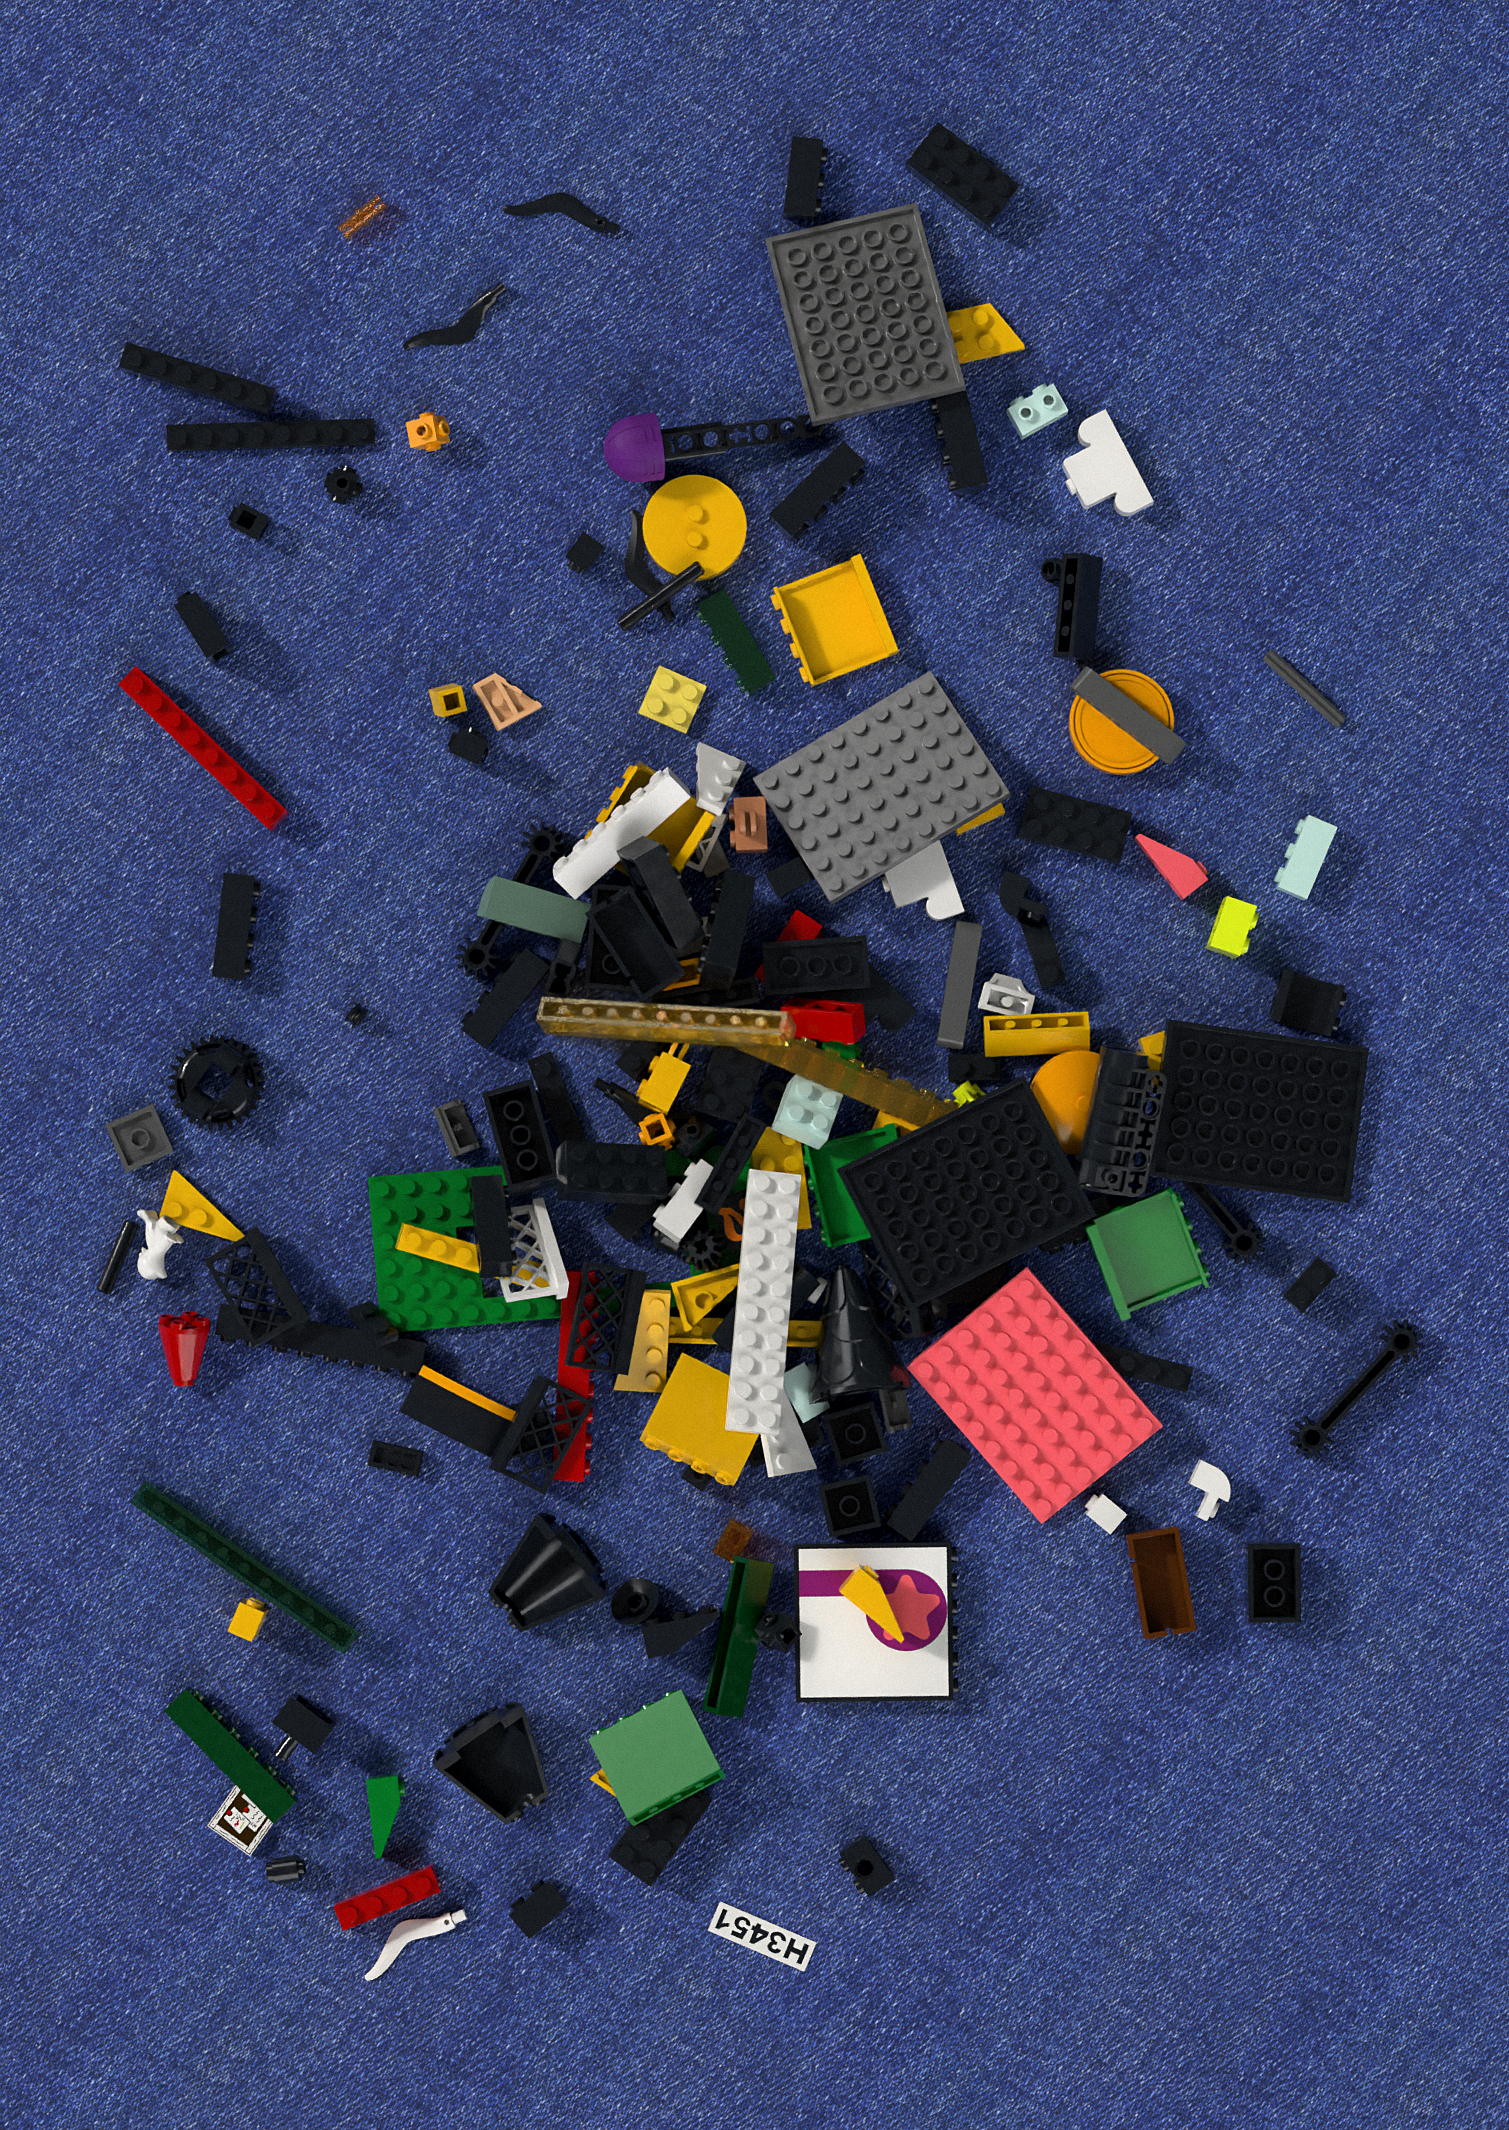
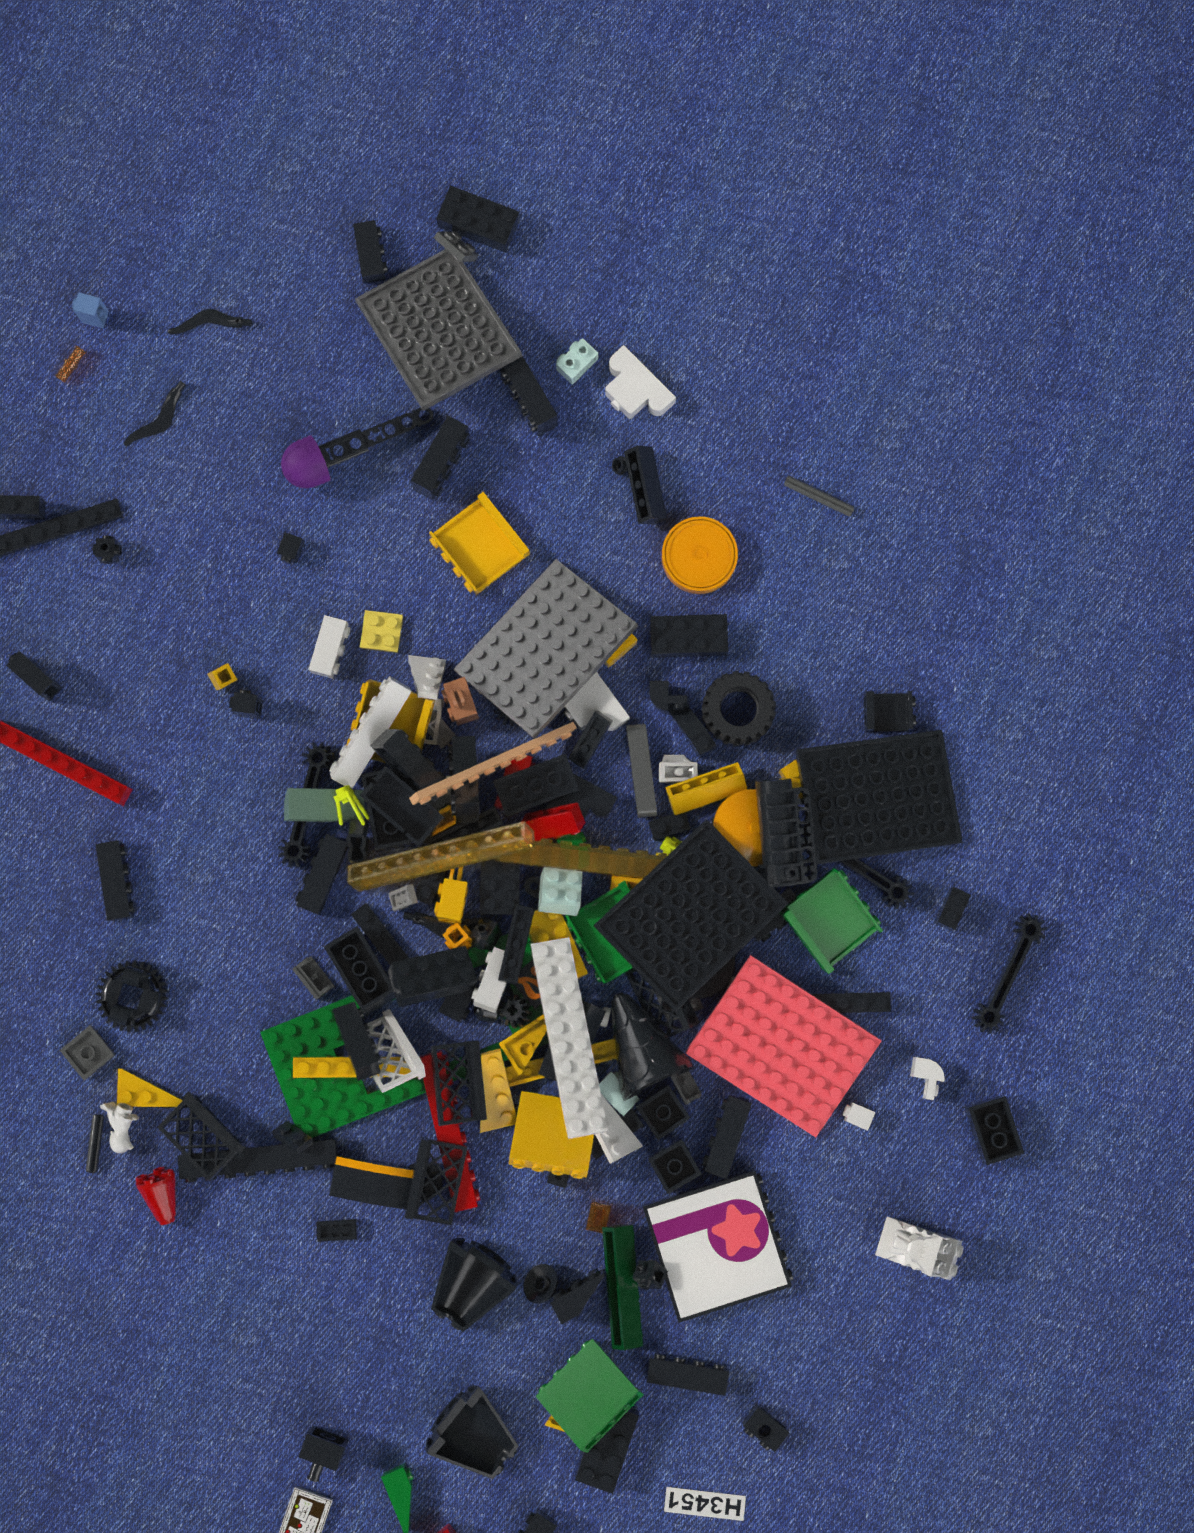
camera: 20 degrees left, 5 degrees down
clear green brick [130,1479,362,1654] -> none
dark green brick [164,1687,299,1824] -> none
black brick [228,503,271,543] -> none
yellow brick [228,1597,269,1642] -> none
black bush [344,1003,369,1029] -> none
light orange brick [406,412,450,451] -> none
light nougat wing [472,673,542,732] -> none
black axle [617,561,705,631] -> none
black piece [625,509,676,623] -> none
yellow brick [643,475,747,581] -> none
clear green brick [696,589,776,697] -> none
black slope [766,856,814,899] -> none
yellow slope [839,1565,904,1643] -> none
yellow wing [946,303,1025,364] -> none
dark grey beam [1069,666,1187,765] -> none
reddish brown piece [1125,1525,1197,1640] -> none
coral slope [1134,834,1208,900] -> none
neon yellow brick [1206,896,1259,959] -> none
light aqua brick [1274,815,1337,901] -> none
none -> medium blue brick [72,292,109,328]
none -> white brick [309,615,350,679]
none -> neon yellow plant [333,785,369,826]
none -> light grey plate [389,884,418,912]
none -> light nougat plate [409,722,577,805]
none -> dark grey plate [433,231,479,262]
none -> black plate [568,710,613,769]
none -> black brick [646,1353,729,1396]
none -> black tyre [702,671,776,747]
none -> white brick [875,1217,964,1280]

